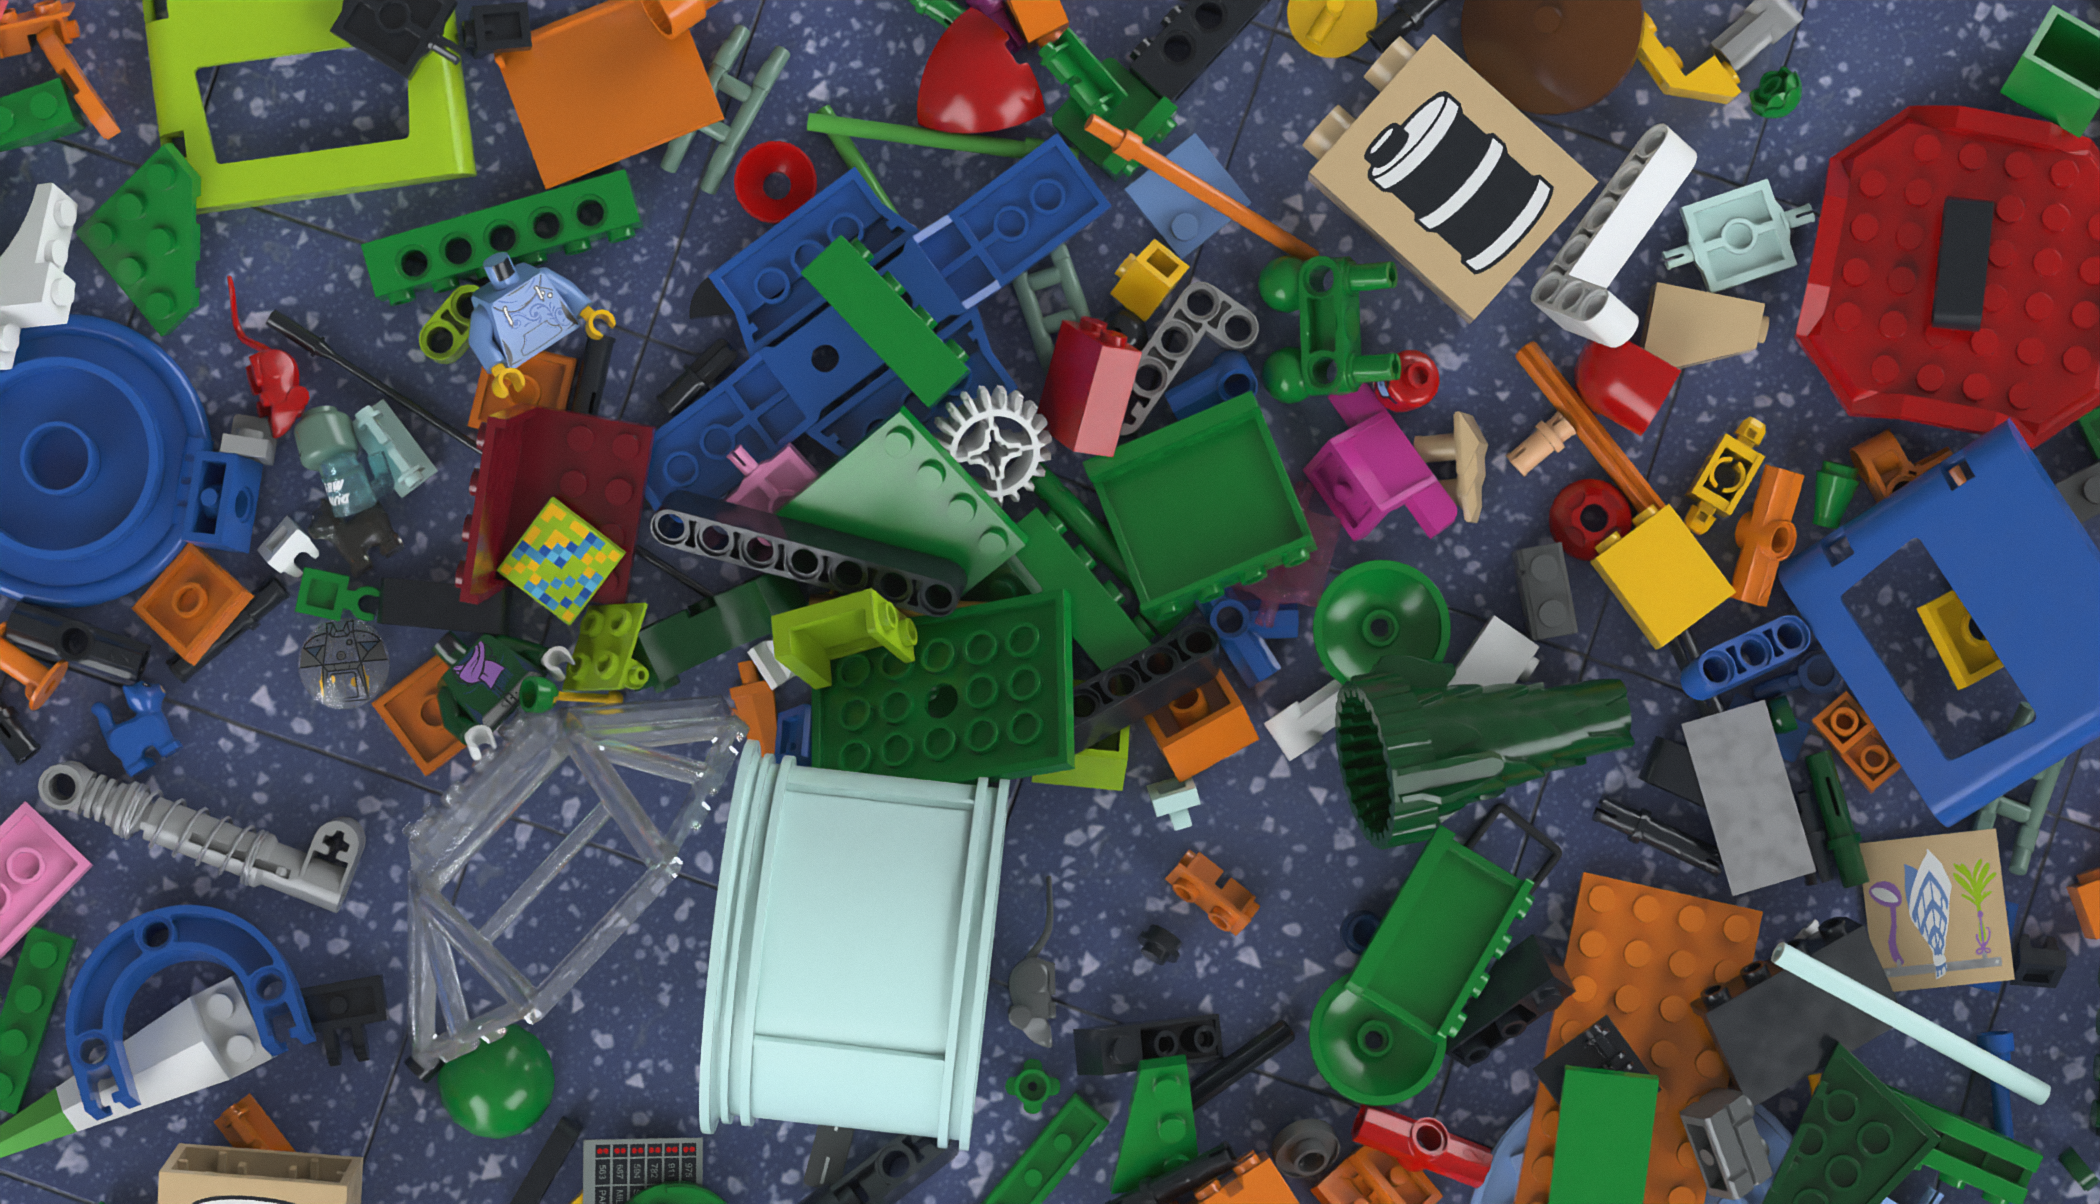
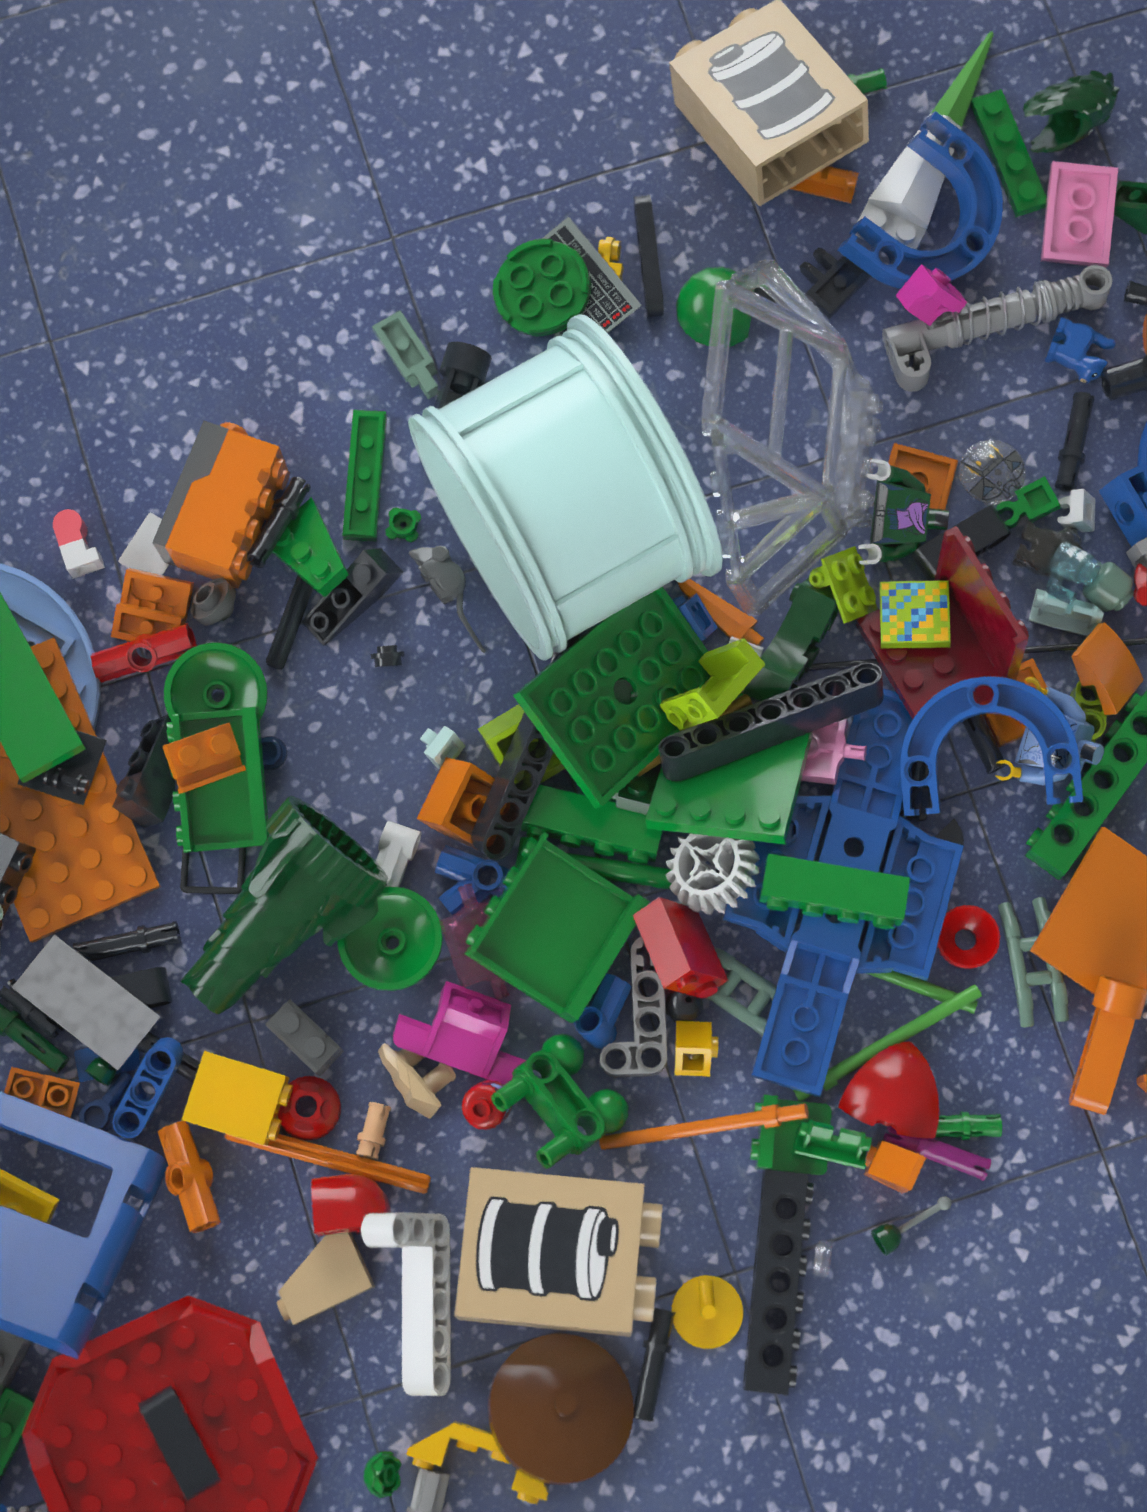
camera: 150 degrees right, 10 degrees down
orange tile [131,543,254,666] -> none
green hinge [519,676,624,713] -> none
medium blue plate [1124,133,1252,260] -> none
orange hinge [1165,849,1261,936] -> none
white slope [1447,615,1540,686] -> none
light aqua plate [1662,179,1815,293] -> none
yellow piece [1684,416,1766,536] -> none
green cone [1812,460,1861,529] -> none
orange piece [1849,428,1967,503] -> none
none -> orange plate [162,722,246,794]
none -> dark pink brick [896,264,967,326]
none -> blue piece [900,677,1083,816]
none -> orange slope [1071,622,1144,715]

